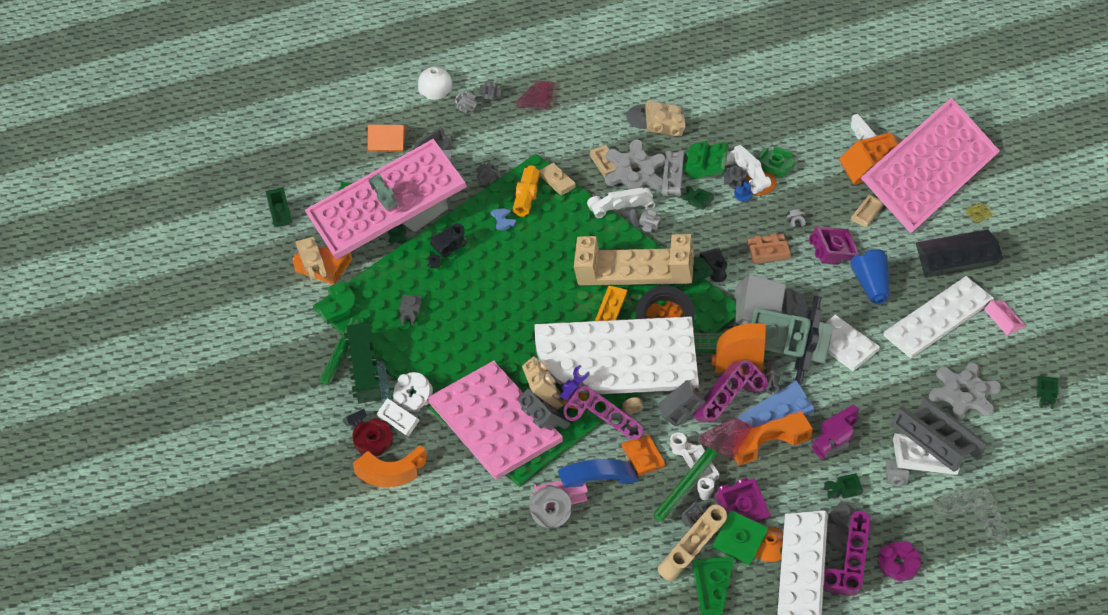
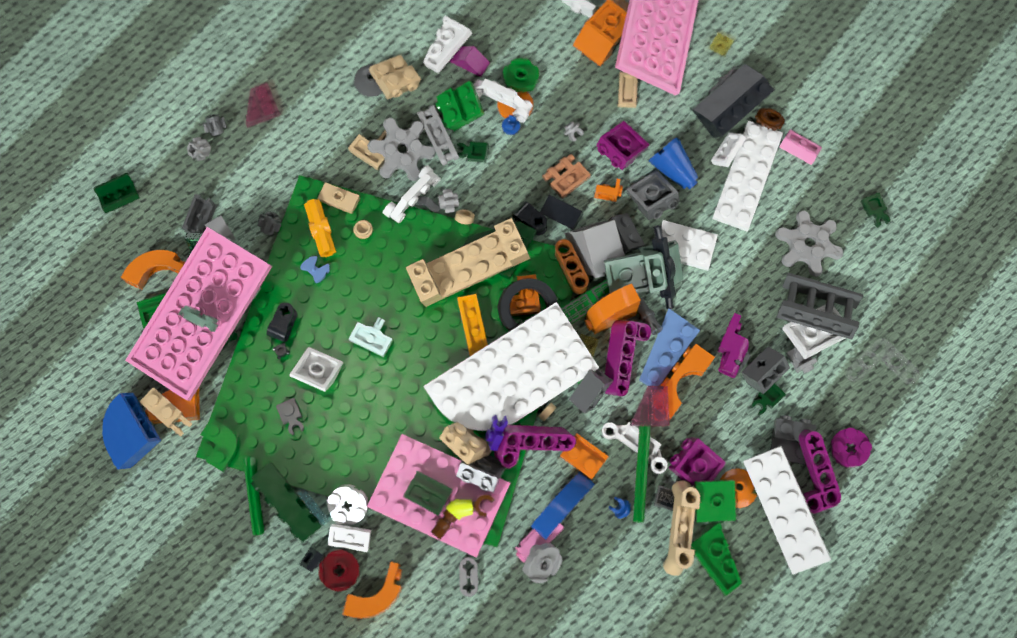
camera: 30 degrees left, 25 degrees up
dark green slope [265,187,292,227] -> none
orange slope [368,125,407,152] -> none
white cylinder [418,67,453,99] -> none
dark grey gear [724,166,746,188] -> none
none -> dark green bracket [93,173,140,214]
none -> blue brick [102,393,161,470]
none -> orange arch [121,250,185,290]
none -> white slope [290,347,343,391]
none -> light aqua plate [349,317,393,357]
none -> tan plate [354,220,373,239]
none -> dark green plate [403,471,453,516]
none -> white wing [423,16,472,73]
none -> piece [431,495,496,540]
none -> magenta slope [450,46,490,77]
none -> tan tile [455,209,474,224]
none -> light grey beam [459,557,478,597]
none -> black hinge [540,195,583,230]
none -> dark orange beam [555,239,589,294]
none -> clear yellow tile [580,334,599,357]
none -> orange bracket [594,178,623,202]
none -> blue plate [609,497,631,519]
none -> dark grey plate [626,170,680,220]
none -> white plate [711,132,746,167]
none -> dark grey brick [741,347,790,394]
none -> reddish brown gear [755,108,785,131]

